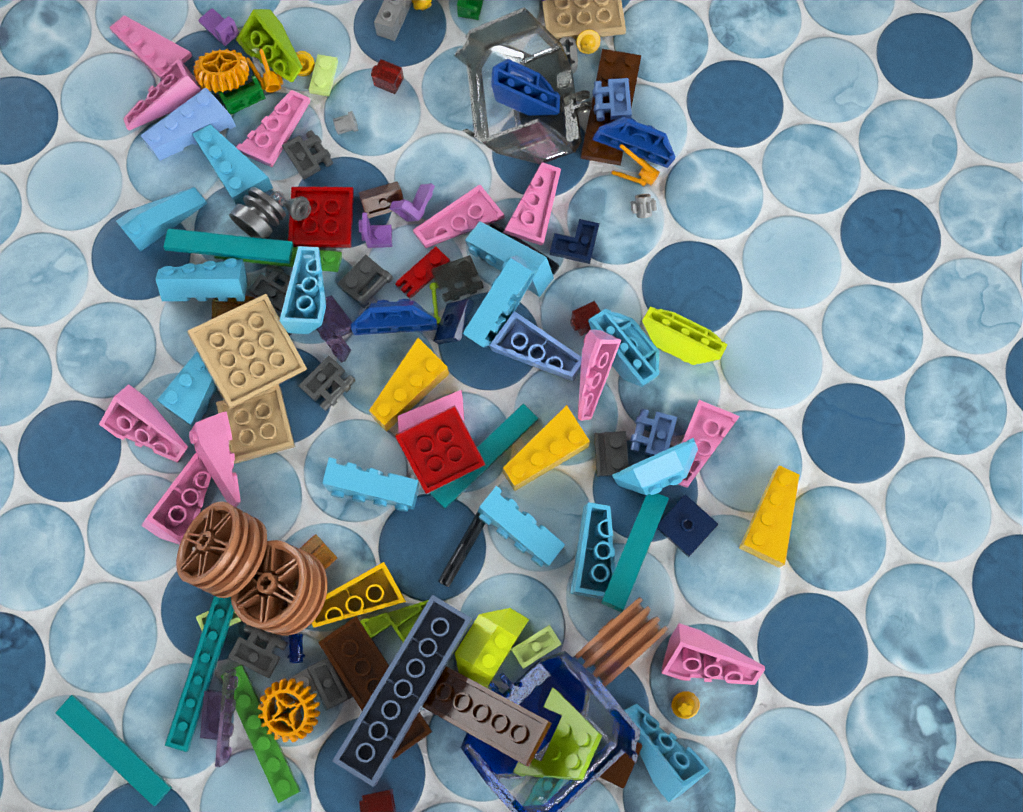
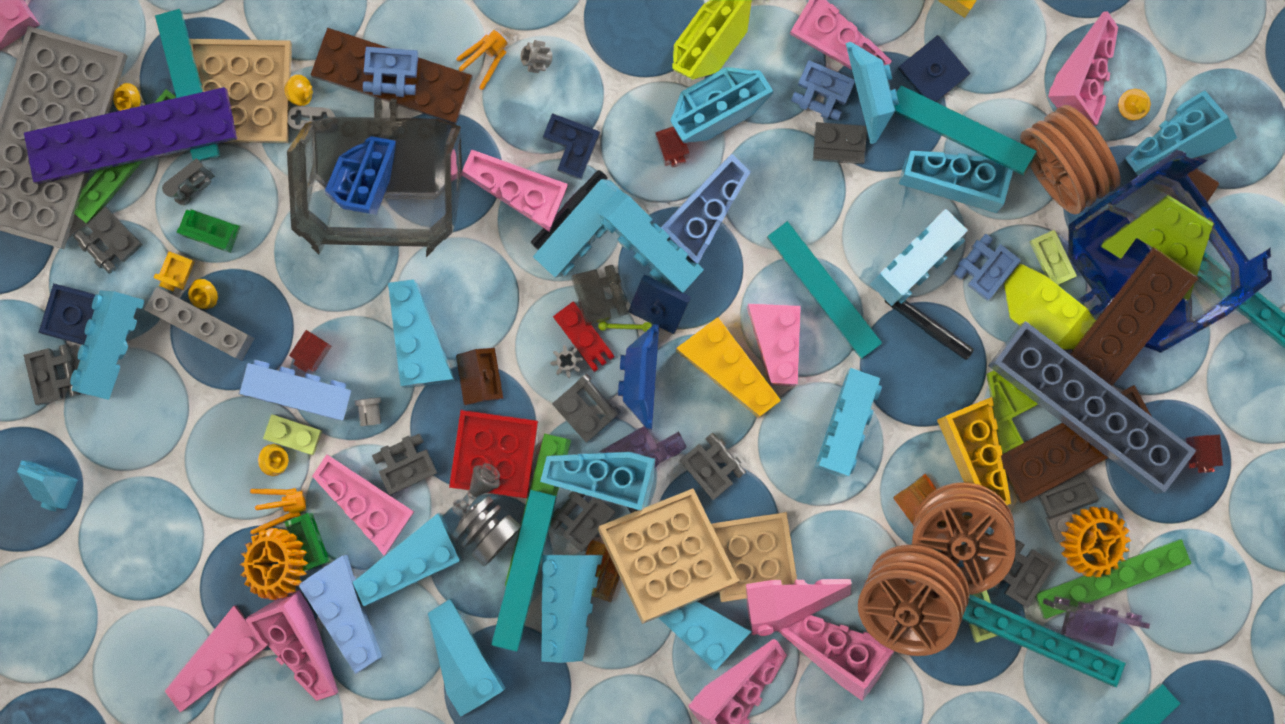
camera: 85 degrees left, 10 degrees up
medium lavender bracket [198,8,239,46] -> none
lime wedge [236,9,303,82] -> none
clear blue pin [287,634,305,663] -> none
medium lavender bracket [359,212,392,248] -> none
medium lavender bracket [389,183,435,222] -> none
red plate [395,405,485,494] -> none
bright pink wing [413,185,505,248] -> none
yellow wedge [503,405,590,491] -> none
bright pink wedge [577,330,621,421] -> none
blue wedge [592,117,676,168] -> none
none -> light blue wedge [238,360,351,421]
none -> medium azure wedge [388,279,456,388]
none -> light grey gear [550,345,583,378]
none -> medium blue plate [953,234,1021,301]

